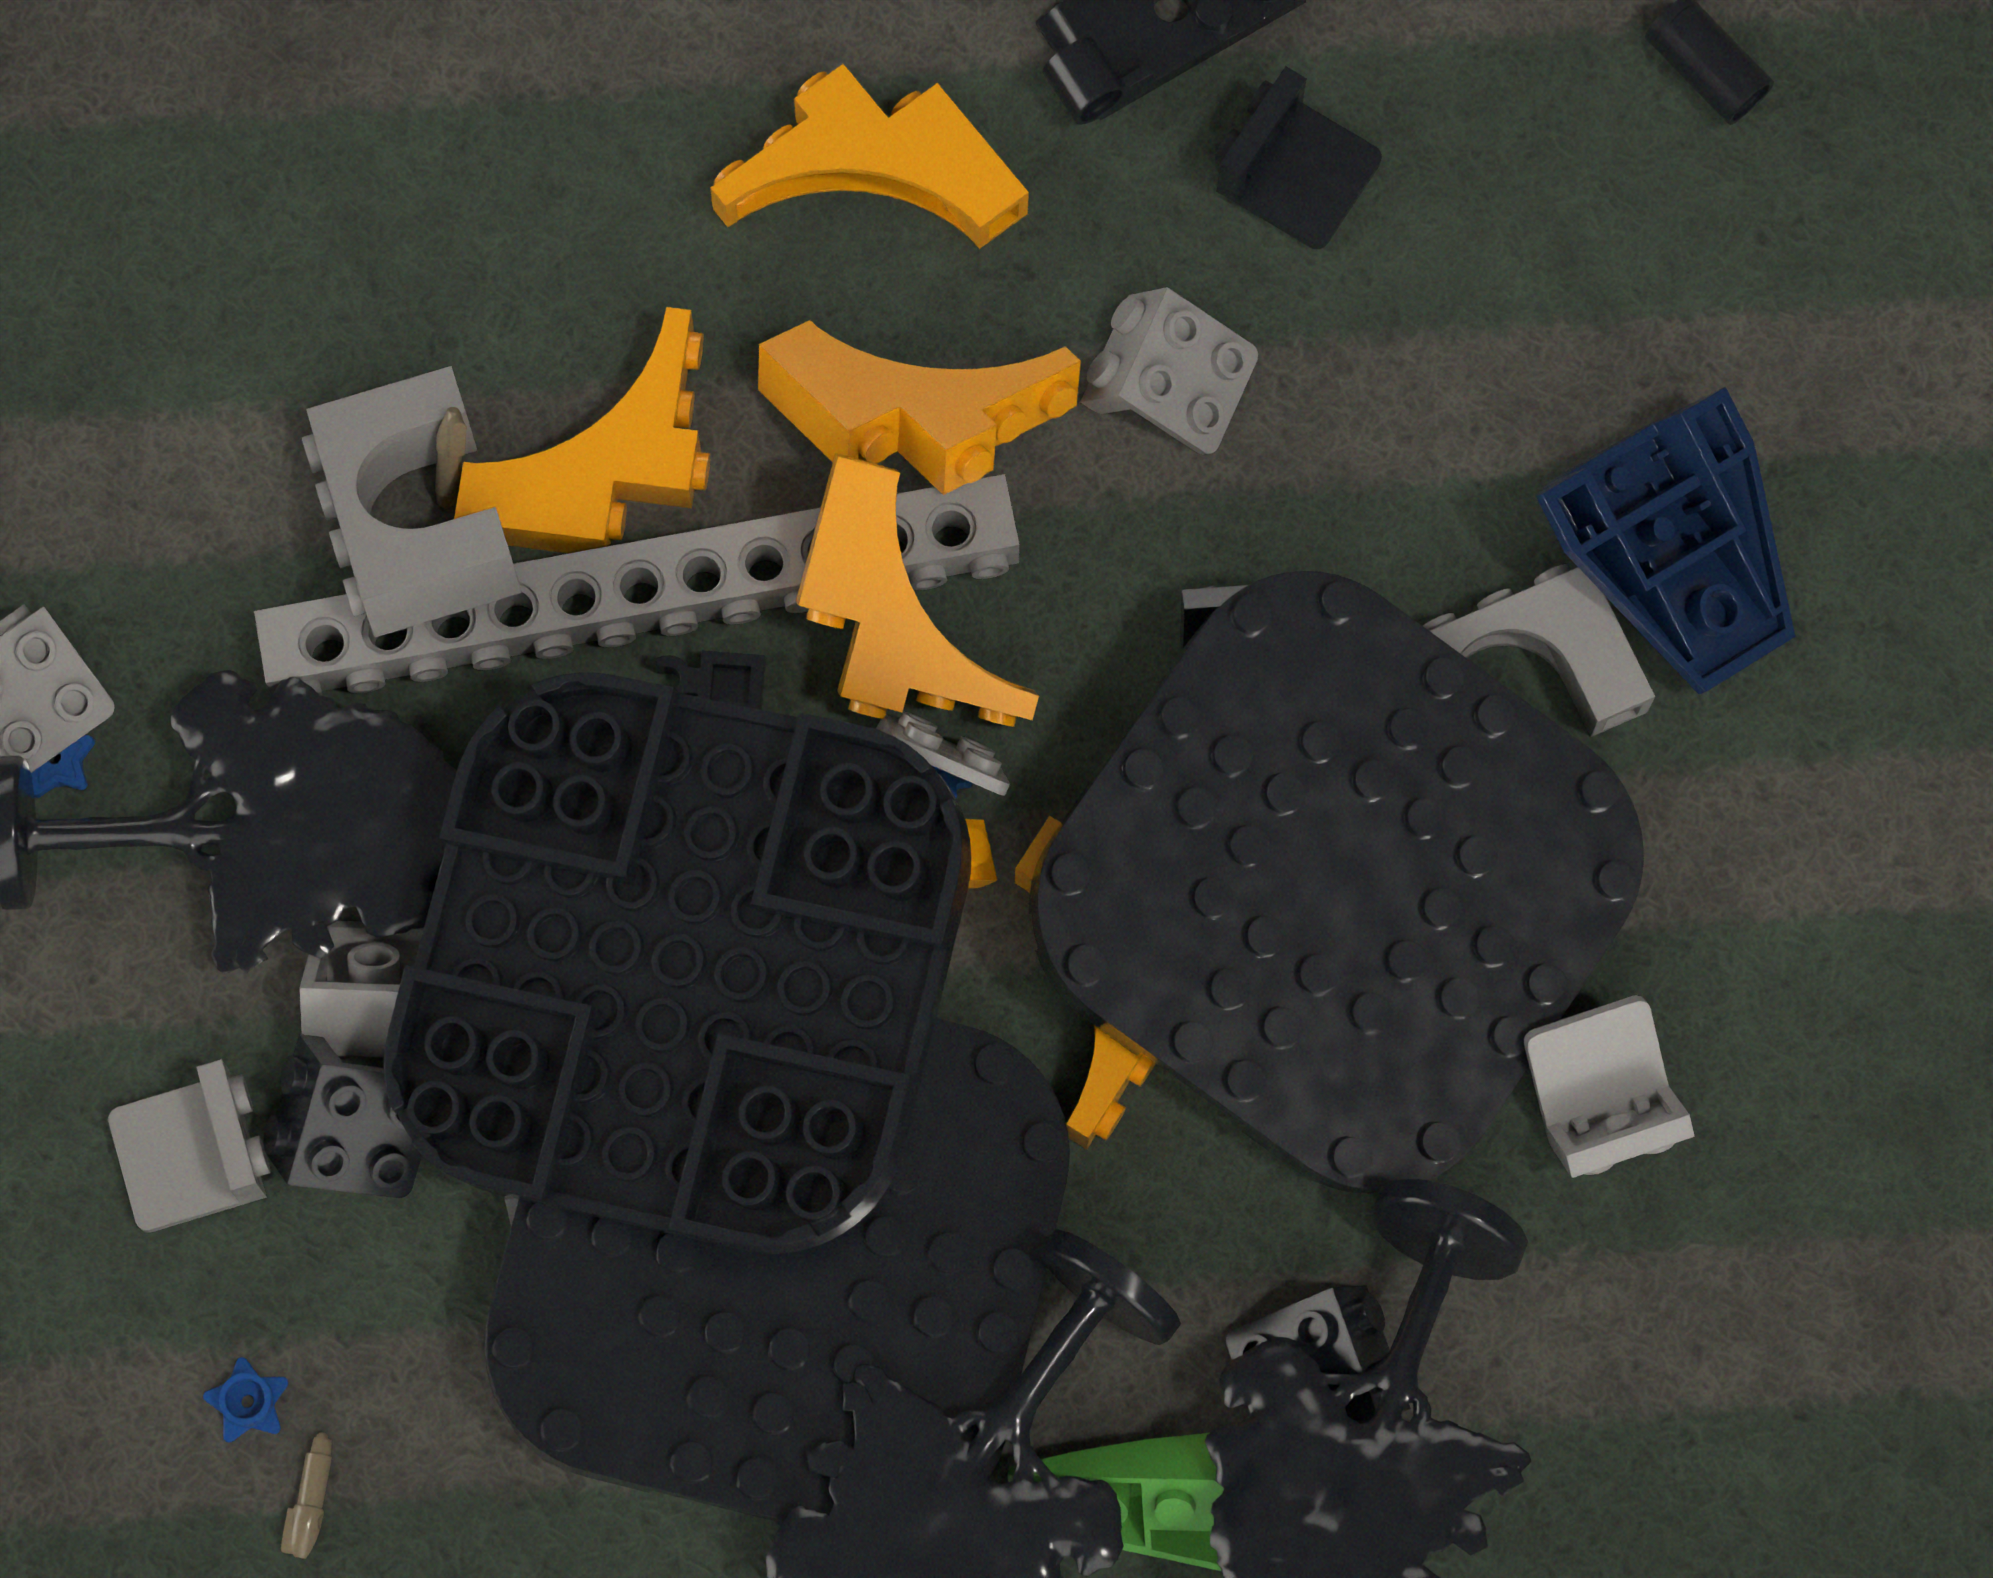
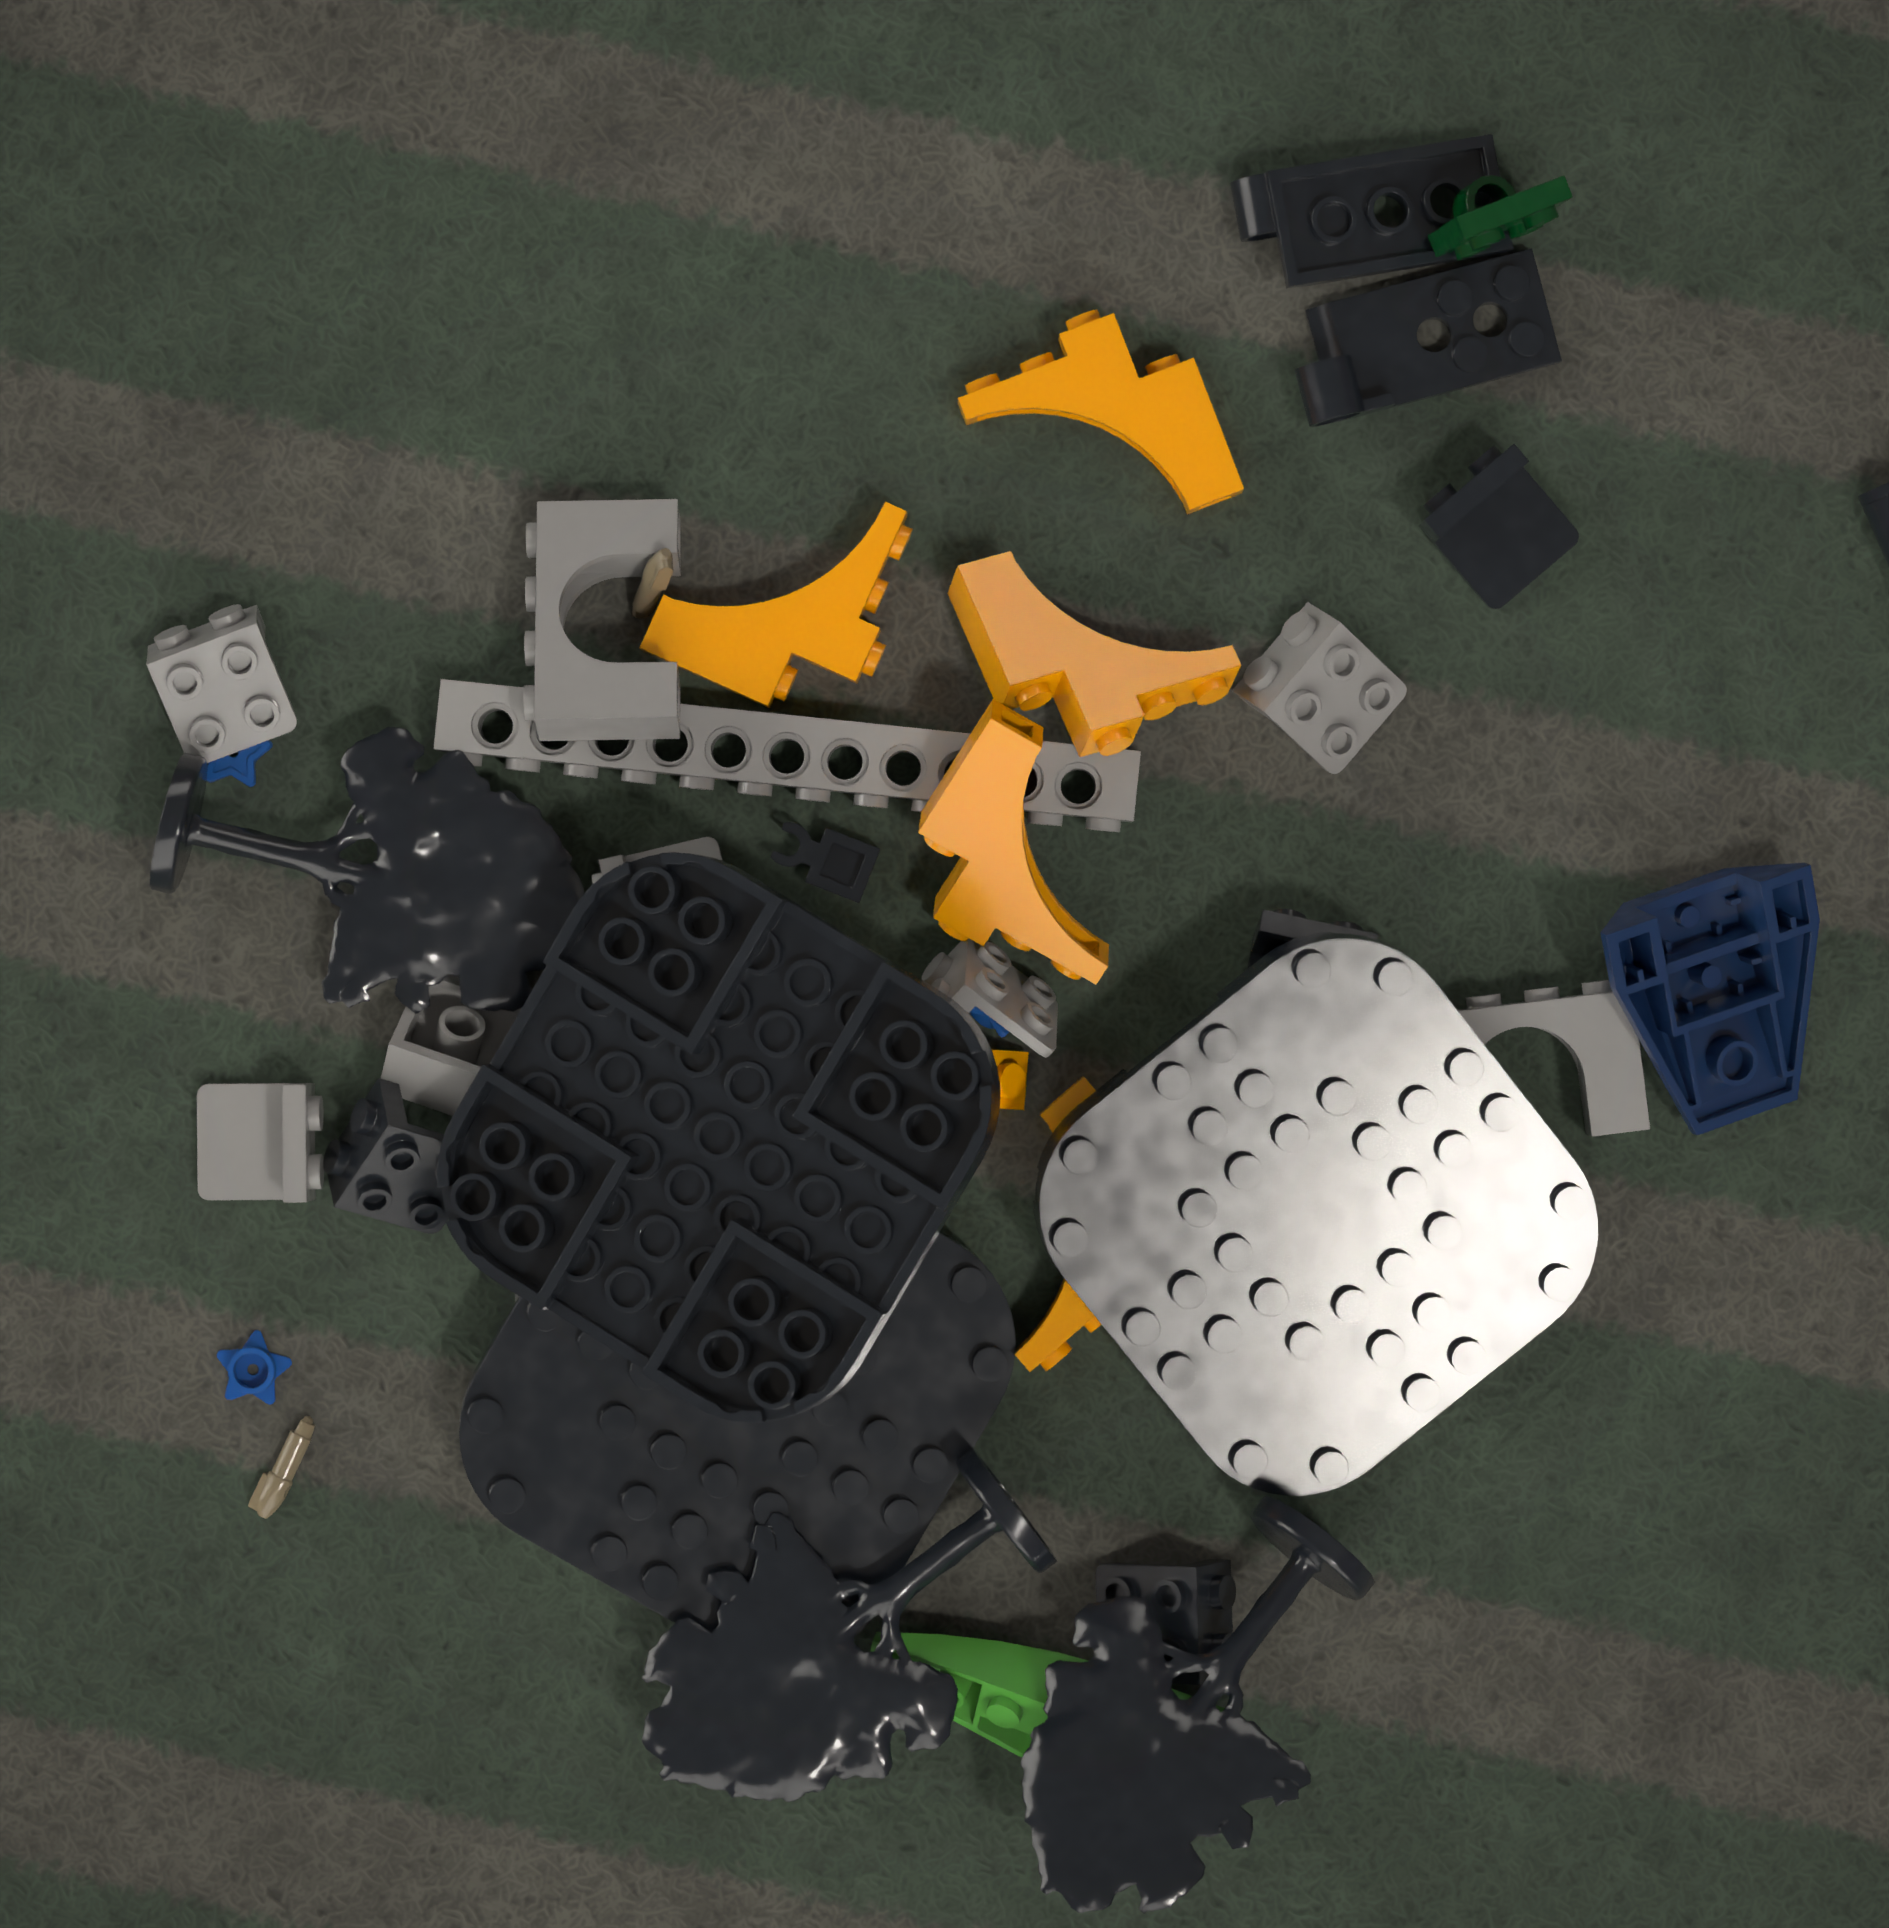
camera: 20 degrees right, 15 degrees up
light grey bracket [1524,995,1695,1178] -> none

